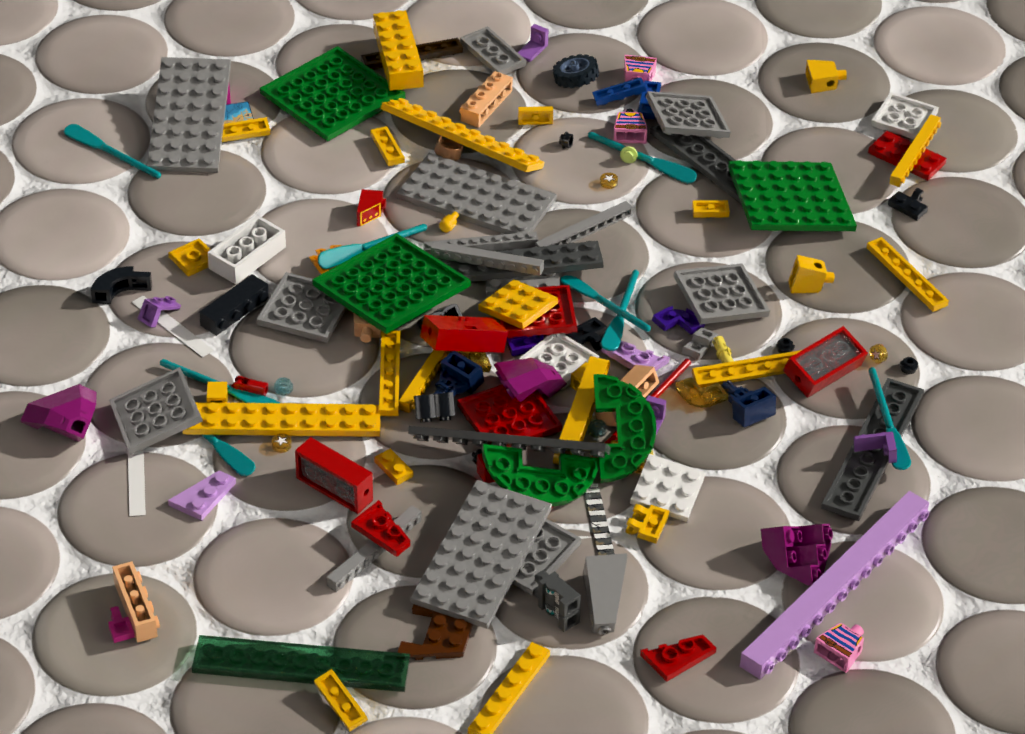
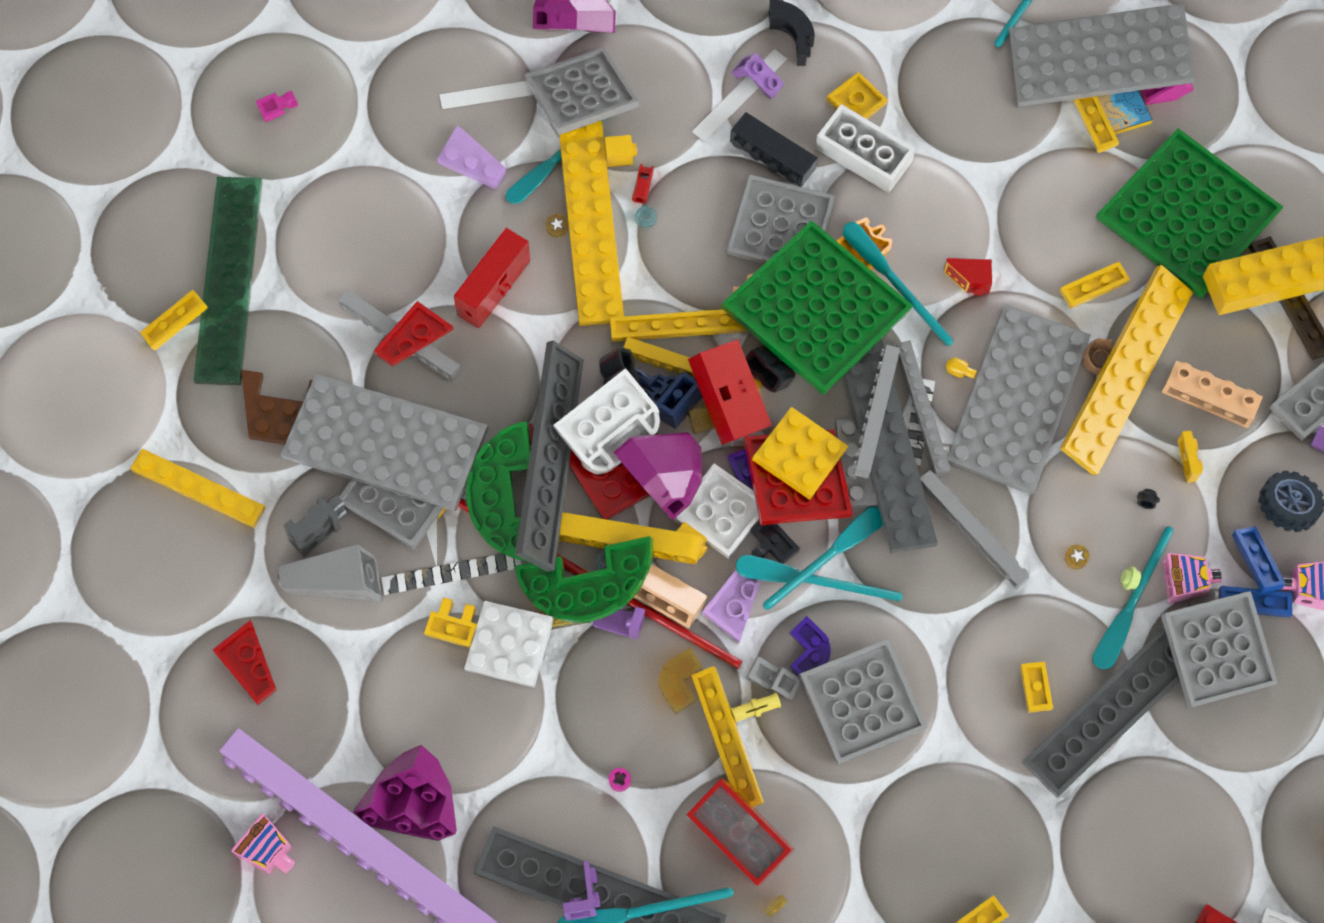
camera: 85 degrees right, 25 degrees up
light nougat brick [112,561,160,643] -> none
teal piece [160,359,280,403] -> none
yellow plate [374,448,413,485] -> none
dark blue brick [721,380,776,428] -> none
green plate [728,160,857,232] -> none
black plate [776,338,795,354] -> none
yellow torso [788,255,835,294] -> none
none -> white plate [553,368,660,474]
none -> dark pink bush [609,768,631,792]

